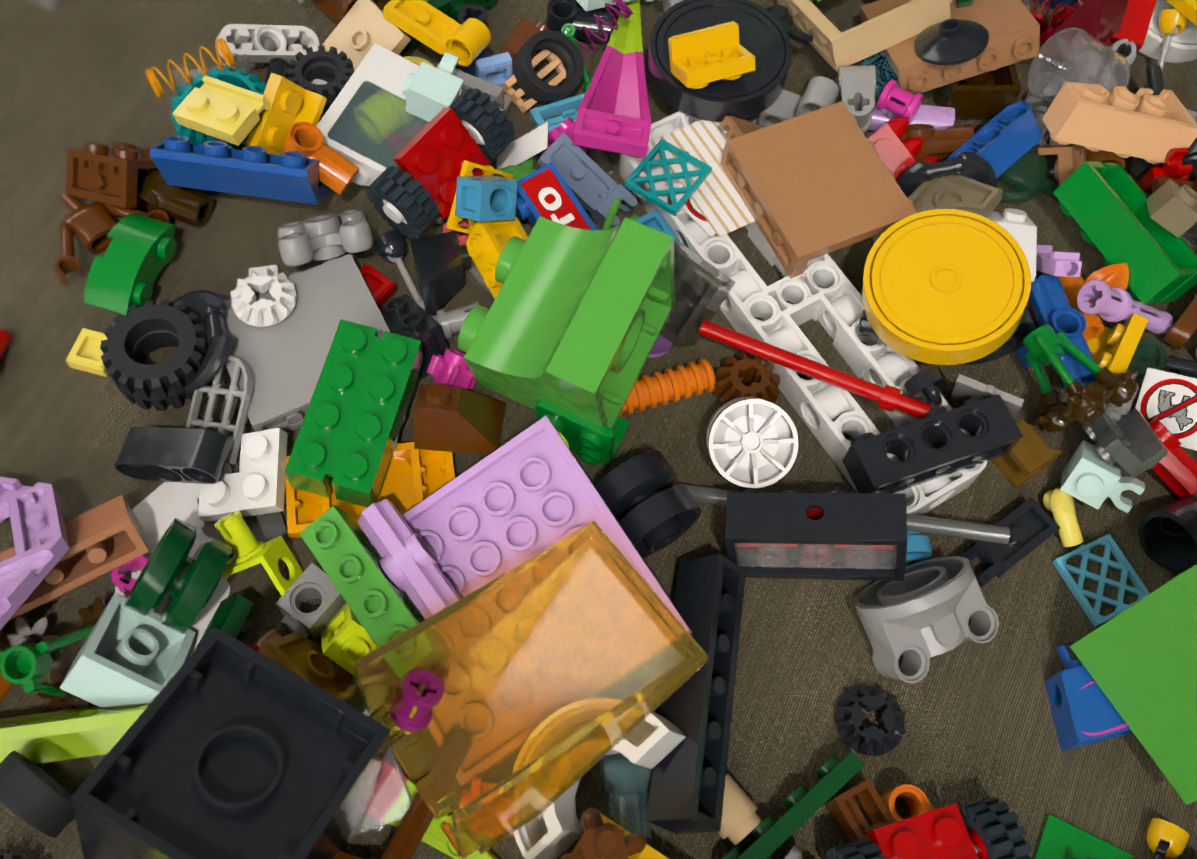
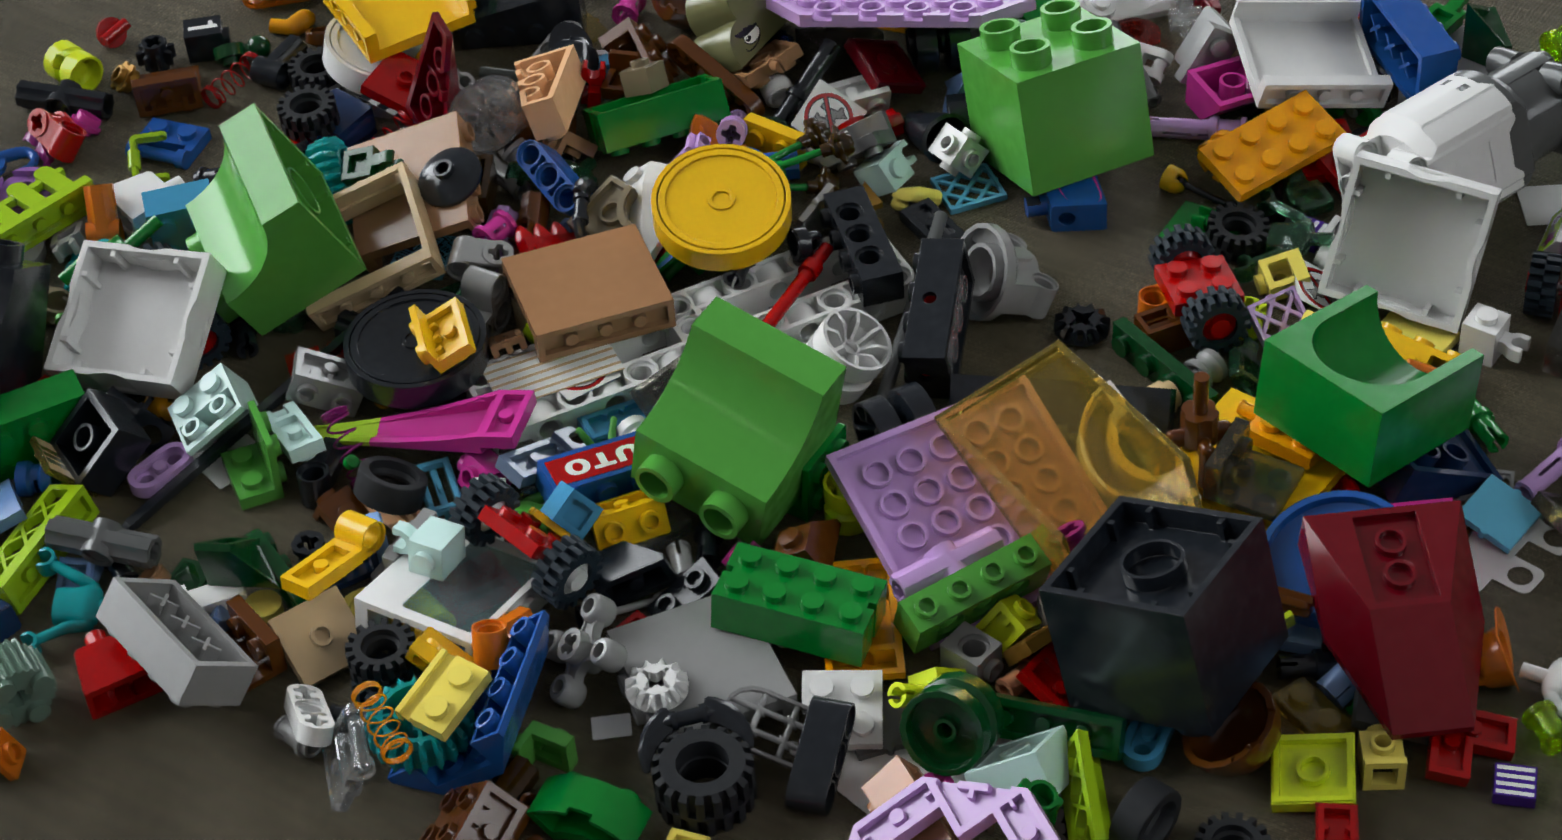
camera: 75 degrees left, 20 degrees down
teal window [624,139,712,216] -> none
none -> bright green bracket [511,720,578,772]
none -> white brick [928,122,989,179]

